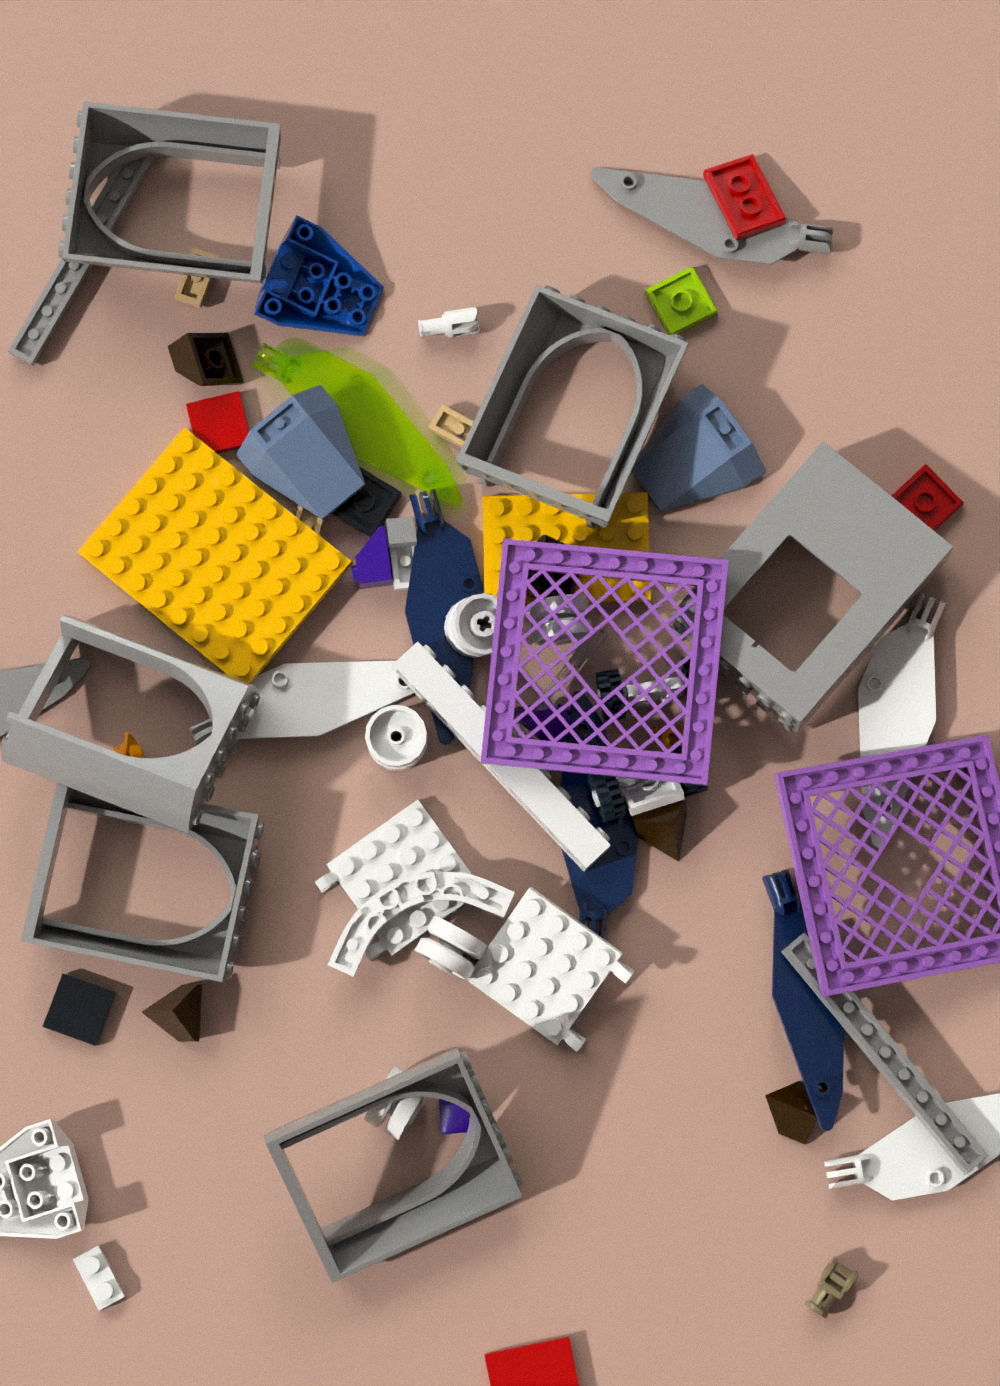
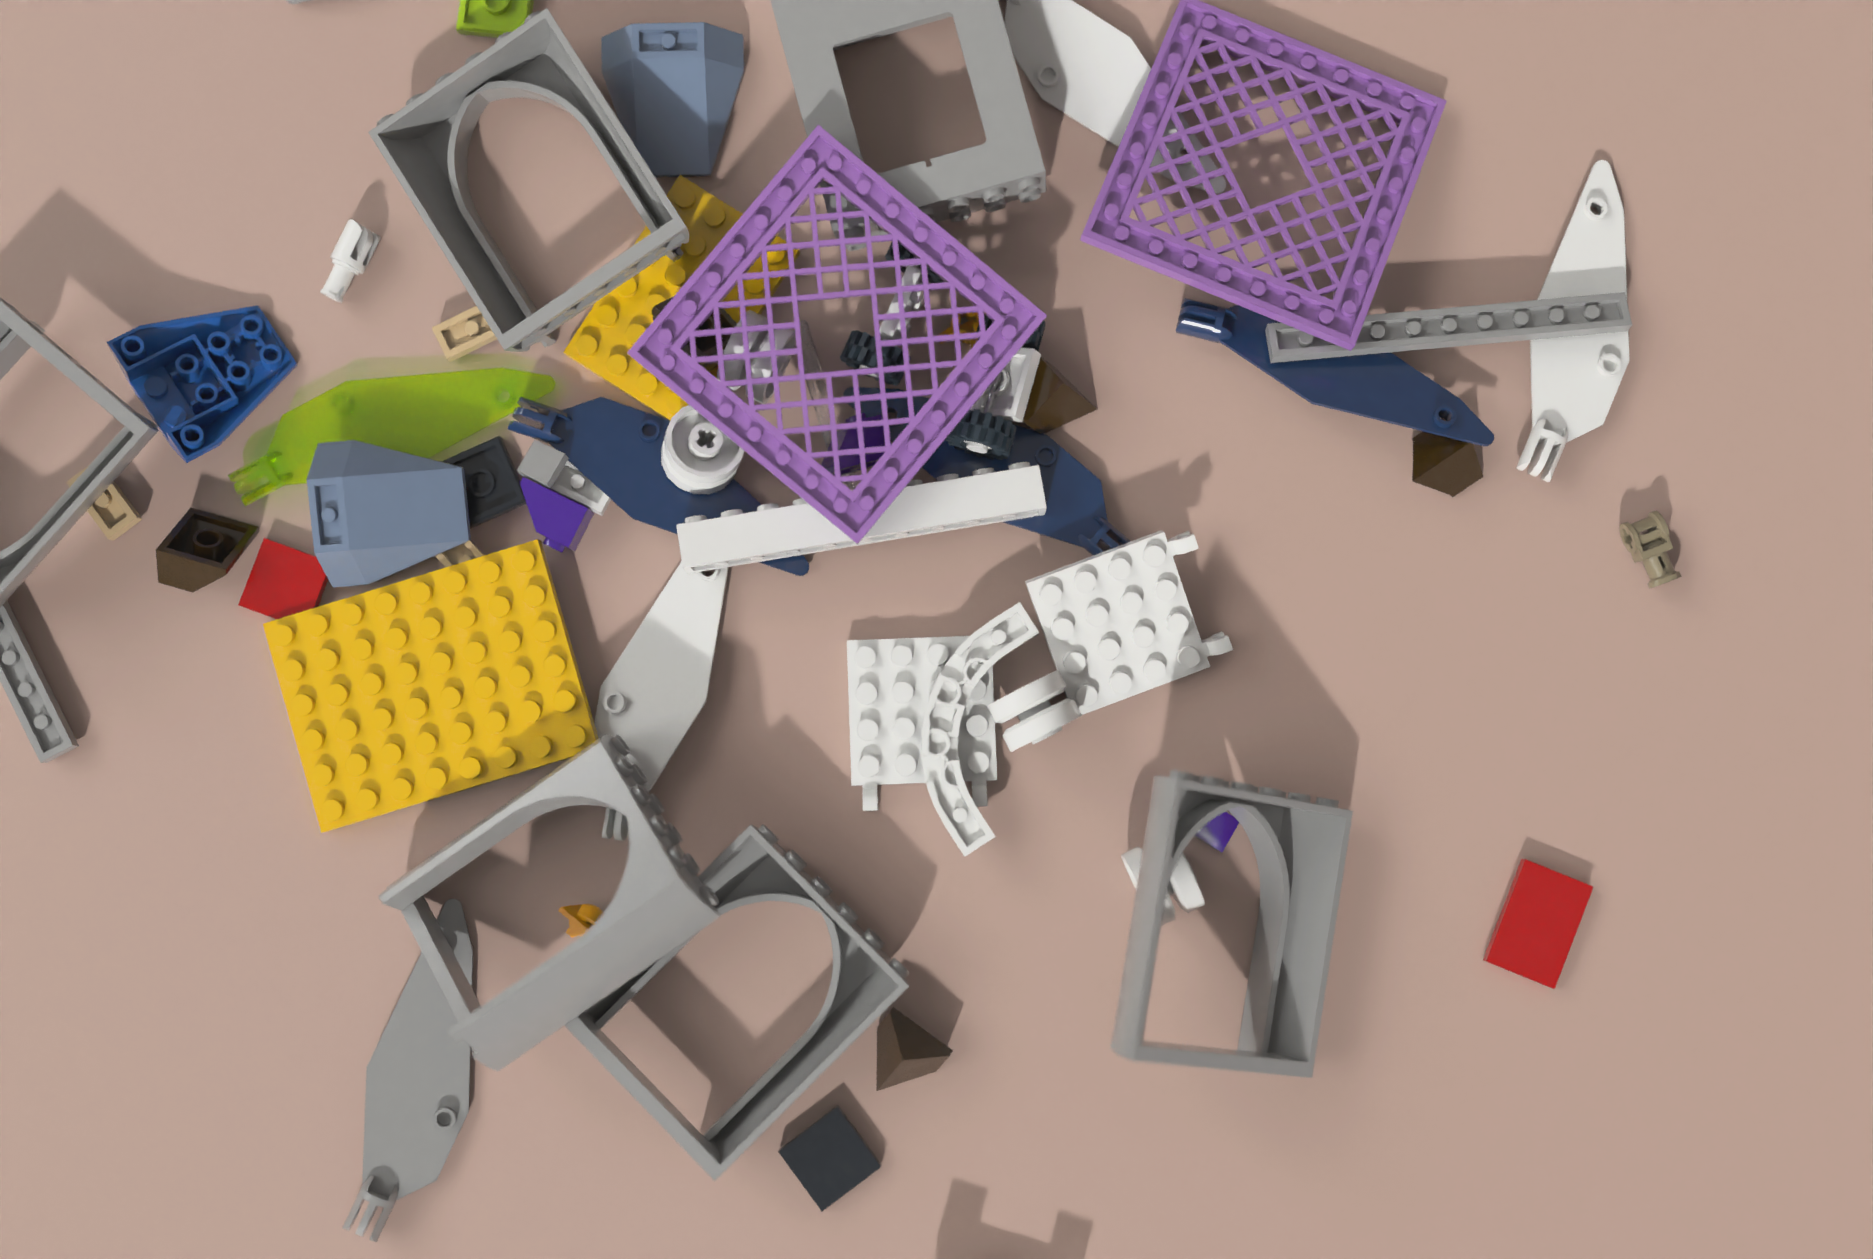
camera: 55 degrees left, 5 degrees up
white wheel [365,705,428,771] -> none

